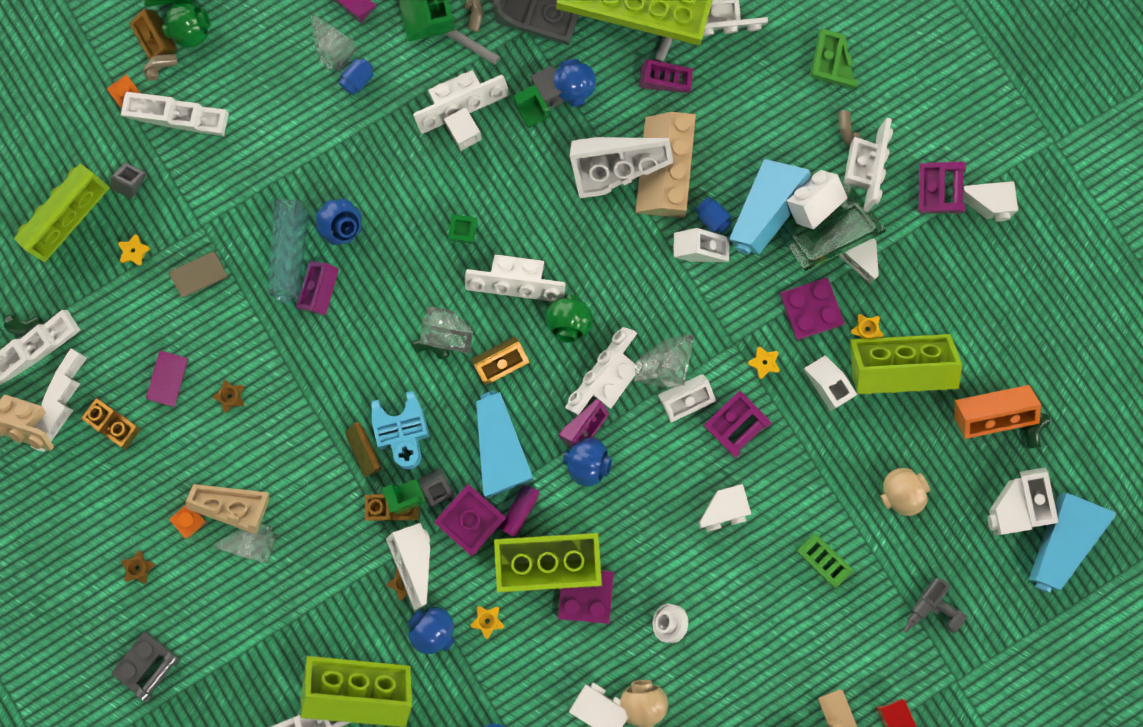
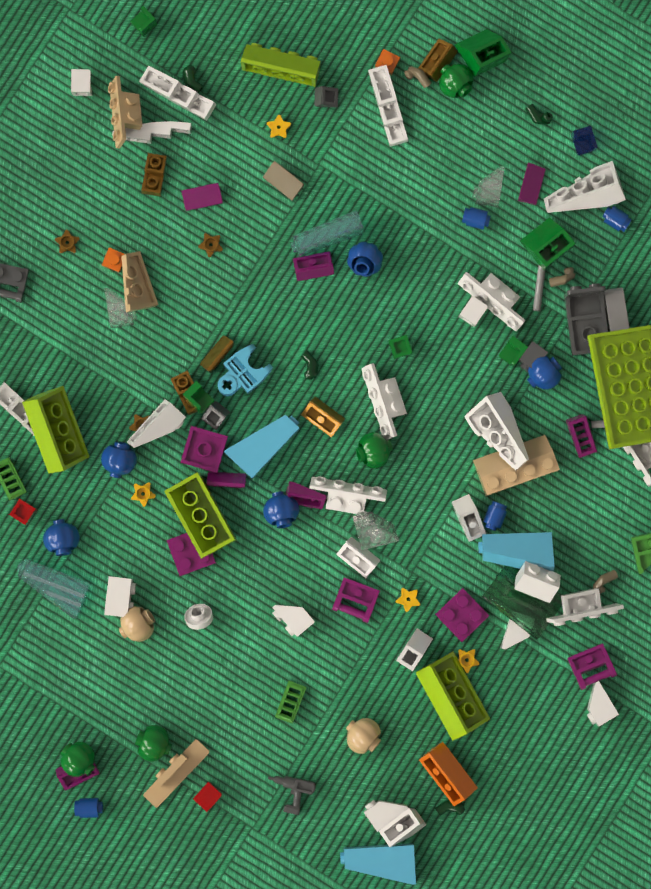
camera: 65 degrees right, 5 degrees up
clear slope [420,306,473,354] -> none

